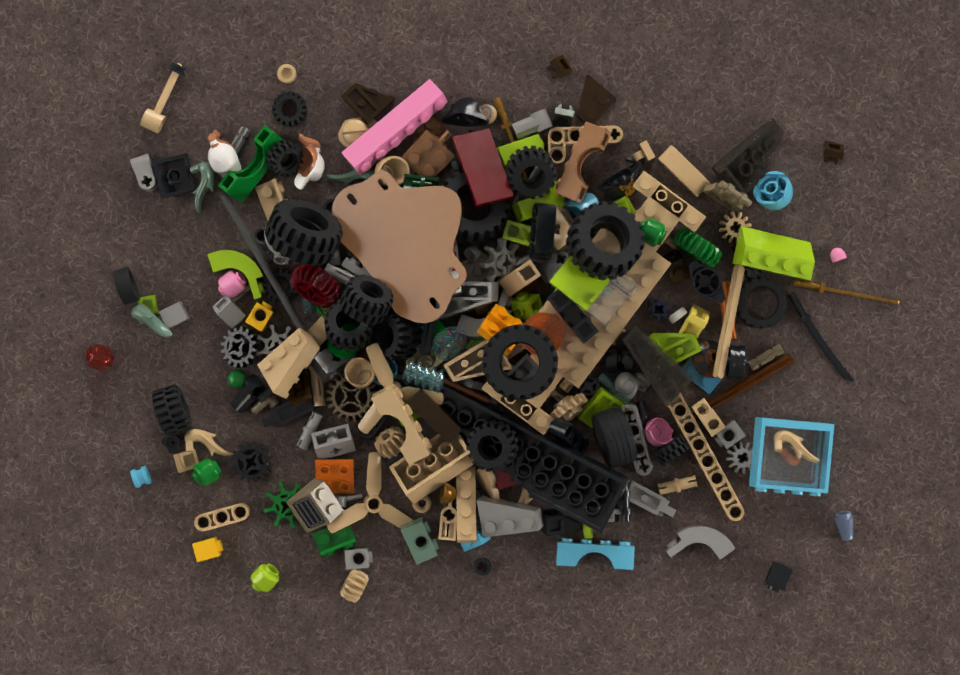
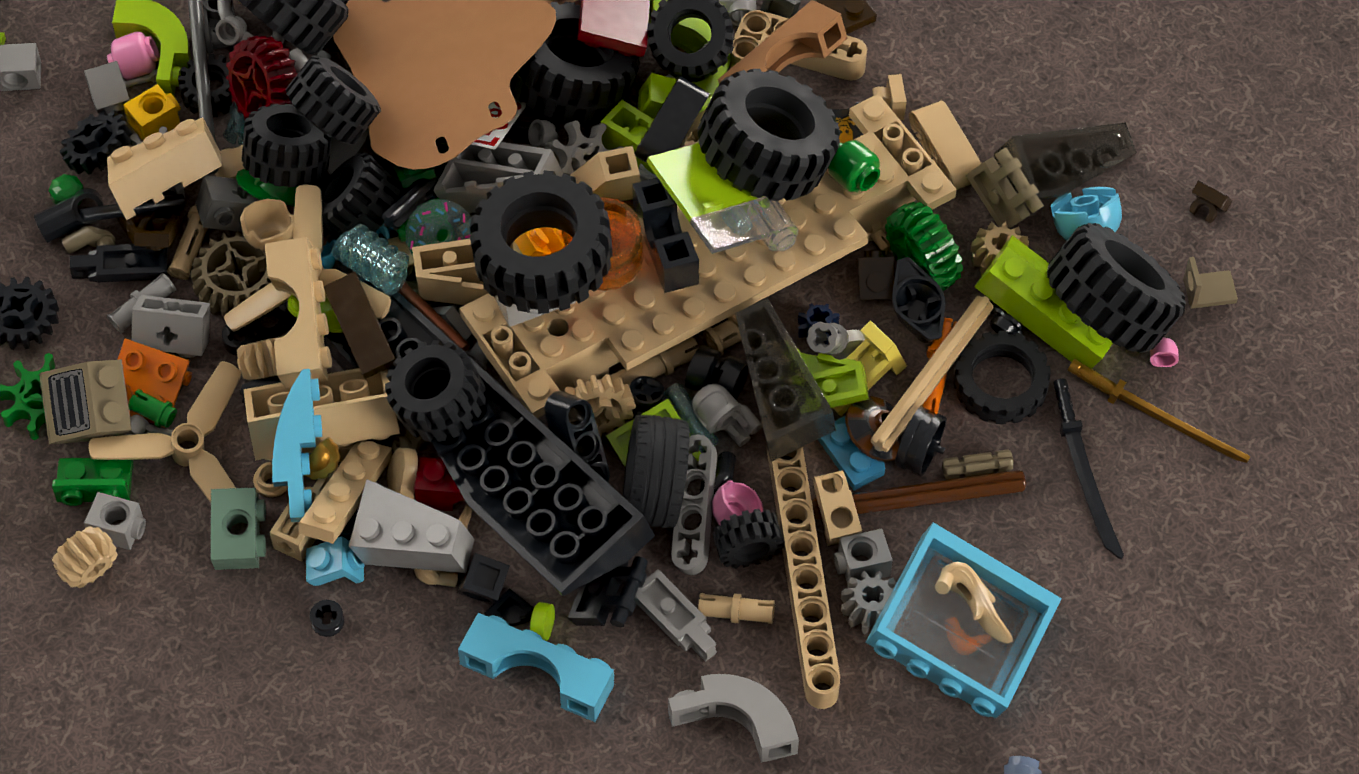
camera: 20 degrees right, 30 degrees down
none -> green pin [128,389,177,428]
none -> medium azure slope [272,369,323,522]
none -> light grey bush [807,322,849,355]
none -> black tyre [1047,223,1186,353]
none -> dark tan bracket [1183,257,1238,309]

